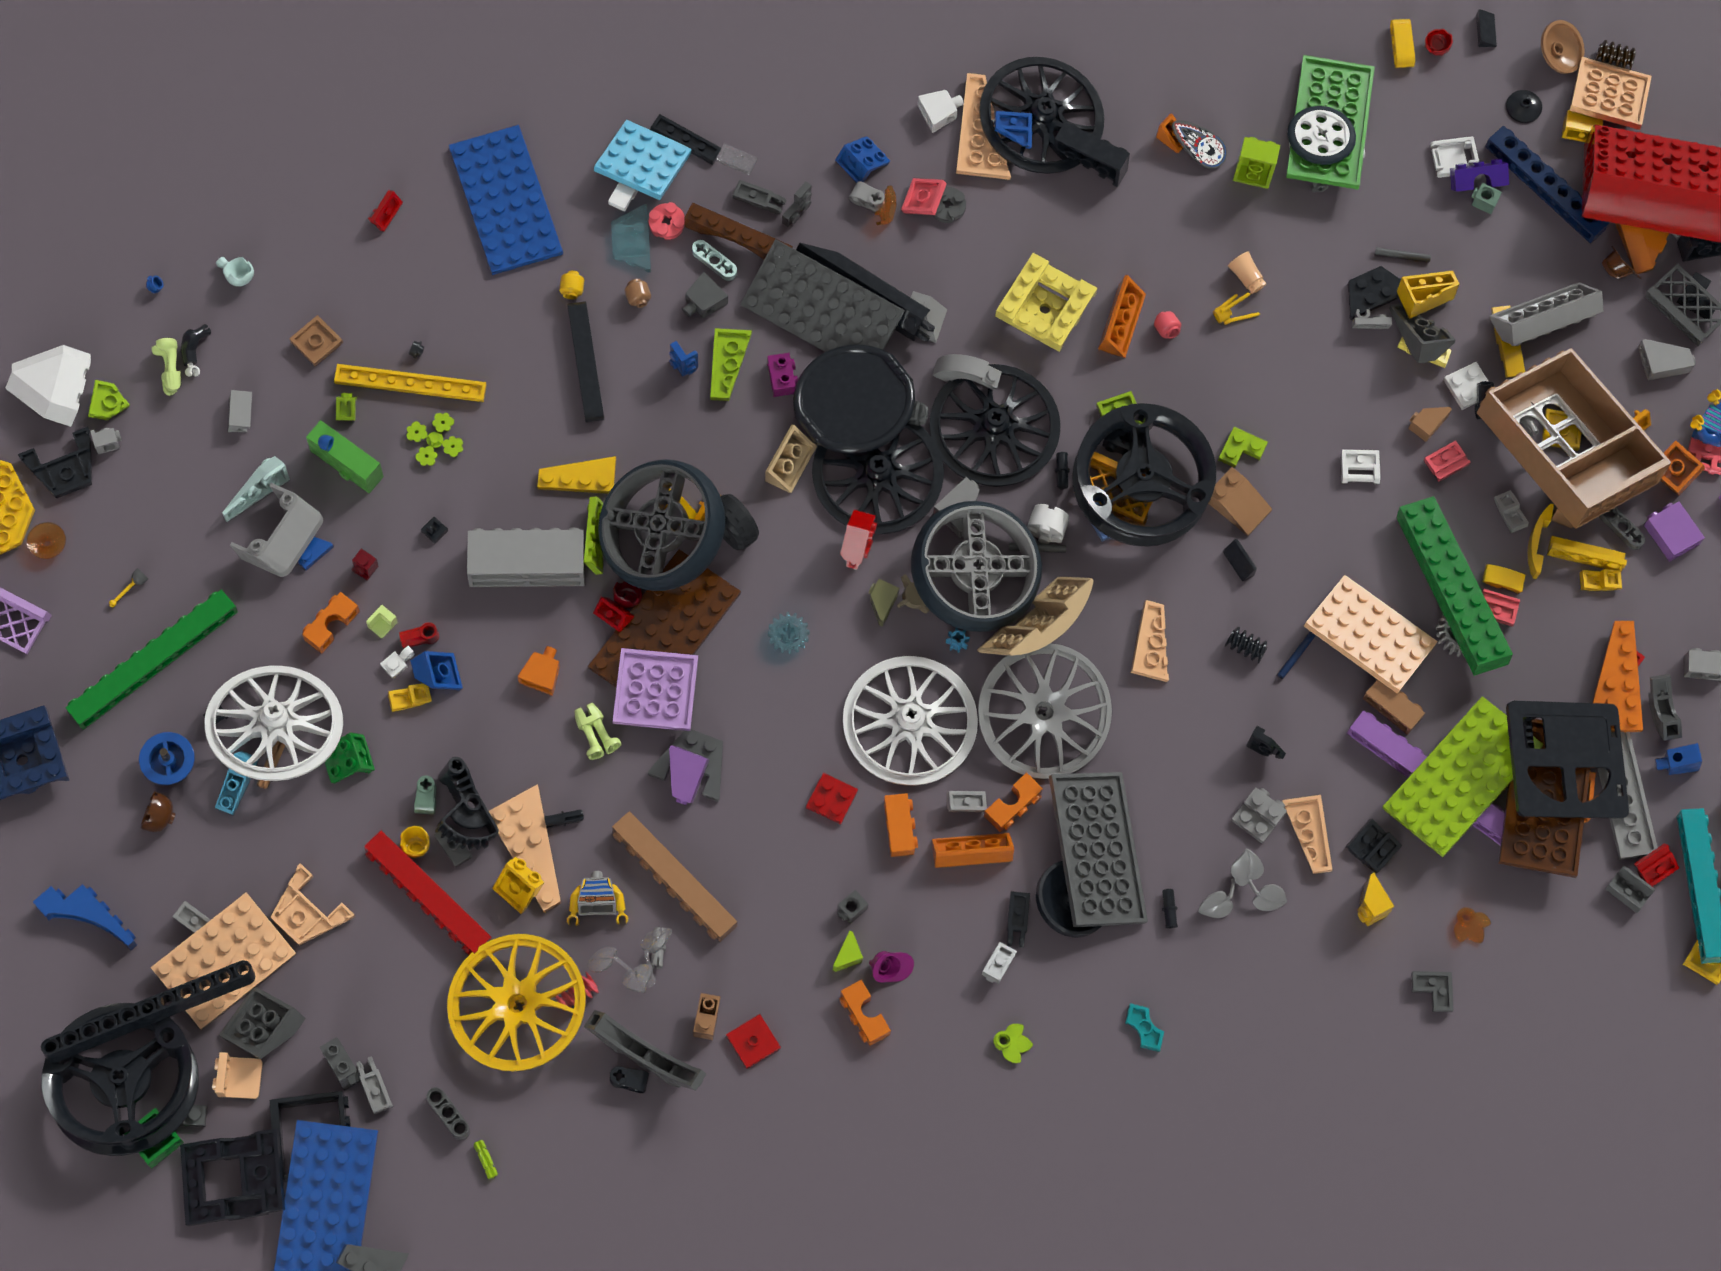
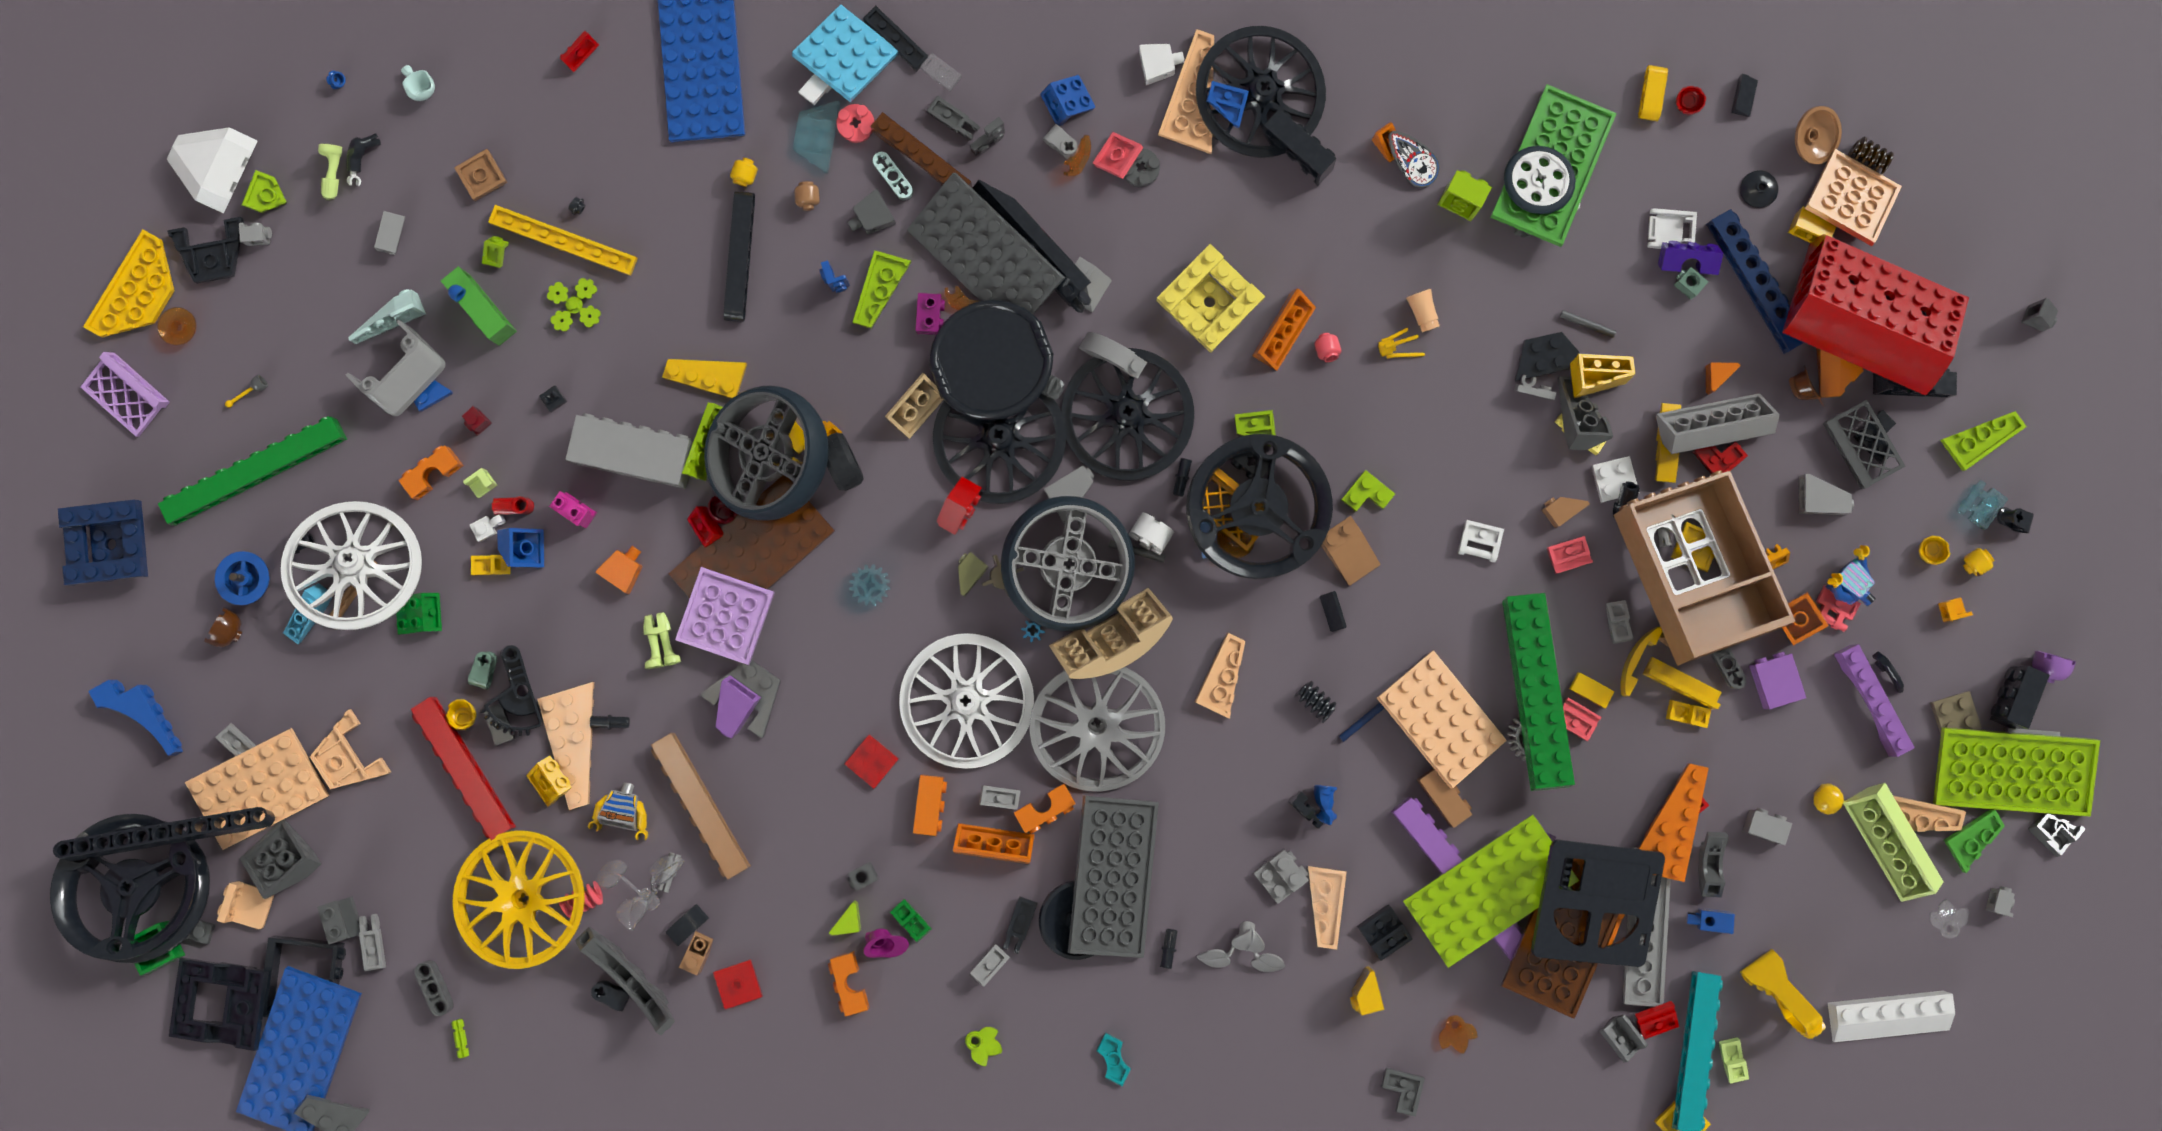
camera: 20 degrees right, 15 degrees up
none -> dark pink hips [549,491,597,528]
none -> black slope [666,904,709,946]
none -> green slope [890,899,932,942]
none -> clear orange piece [944,286,980,310]
none -> blue animal [1314,785,1337,825]
none -> red plate [1692,441,1748,474]
none -> orange slope [1705,362,1741,395]

